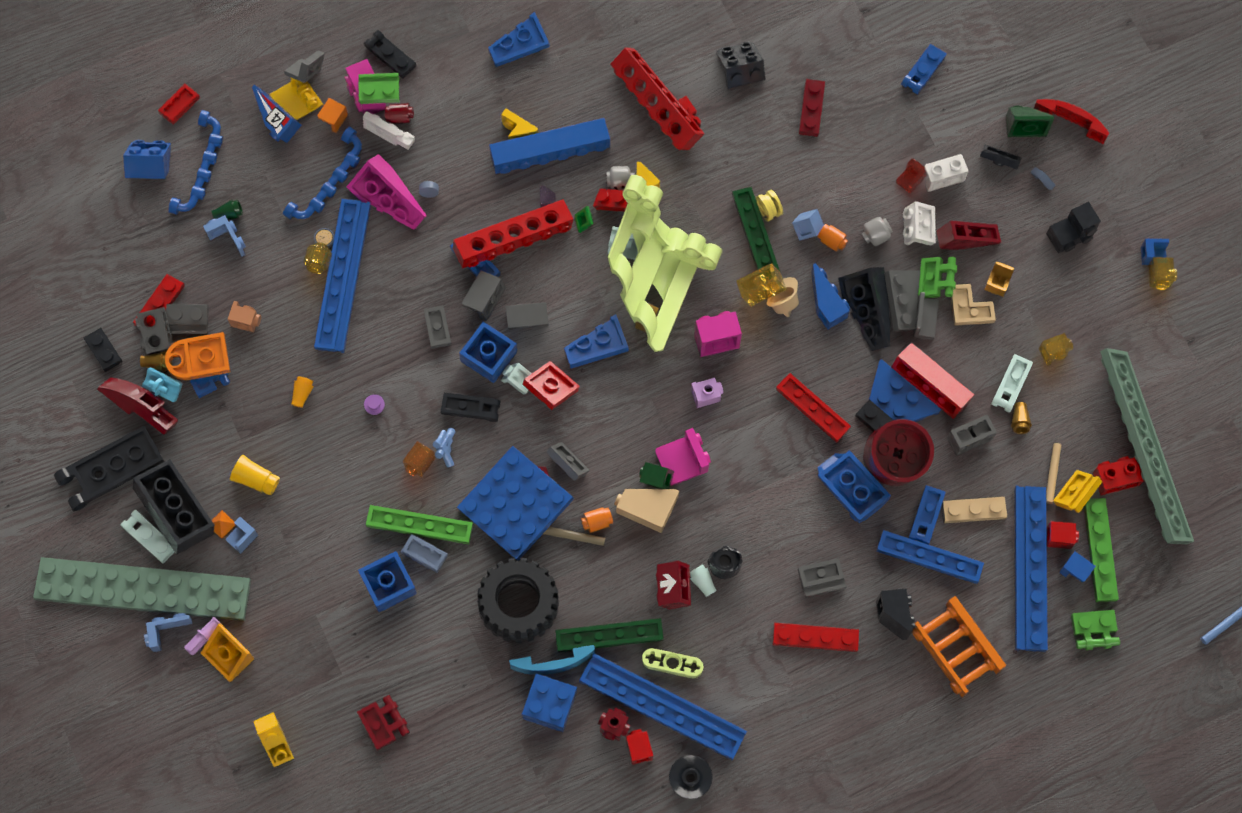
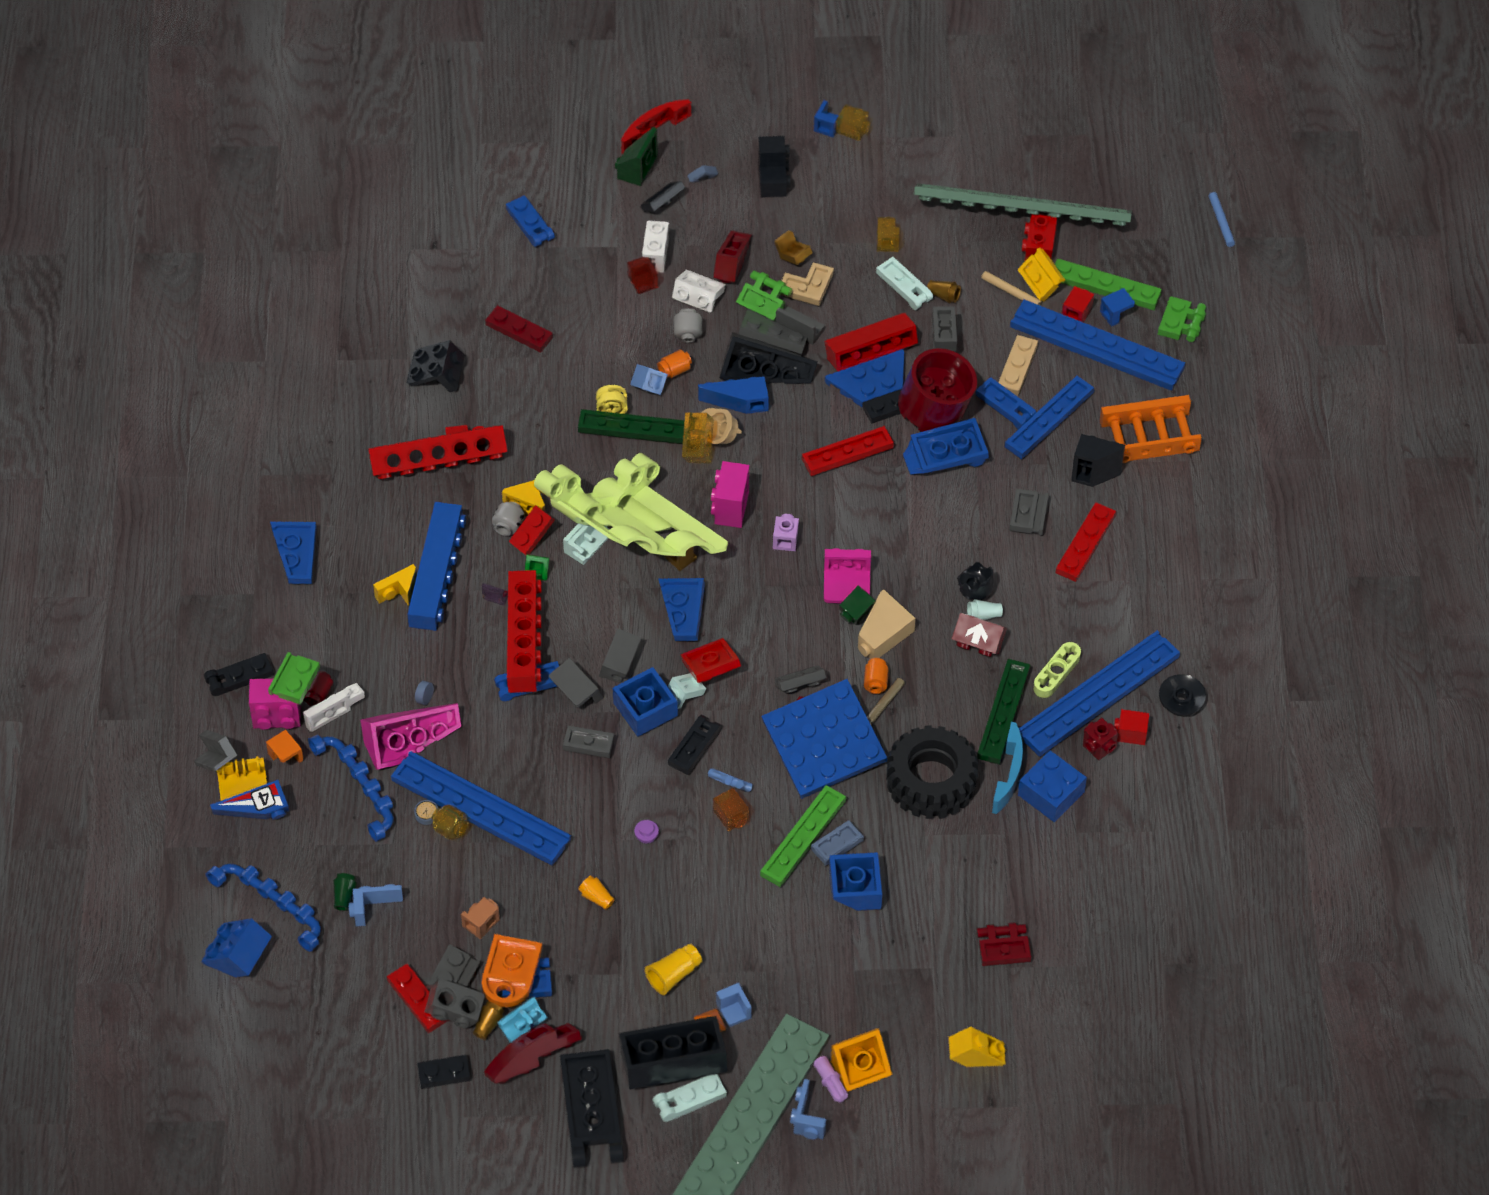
camera: 65 degrees left, 15 degrees down
red plate [158,84,200,125] -> none

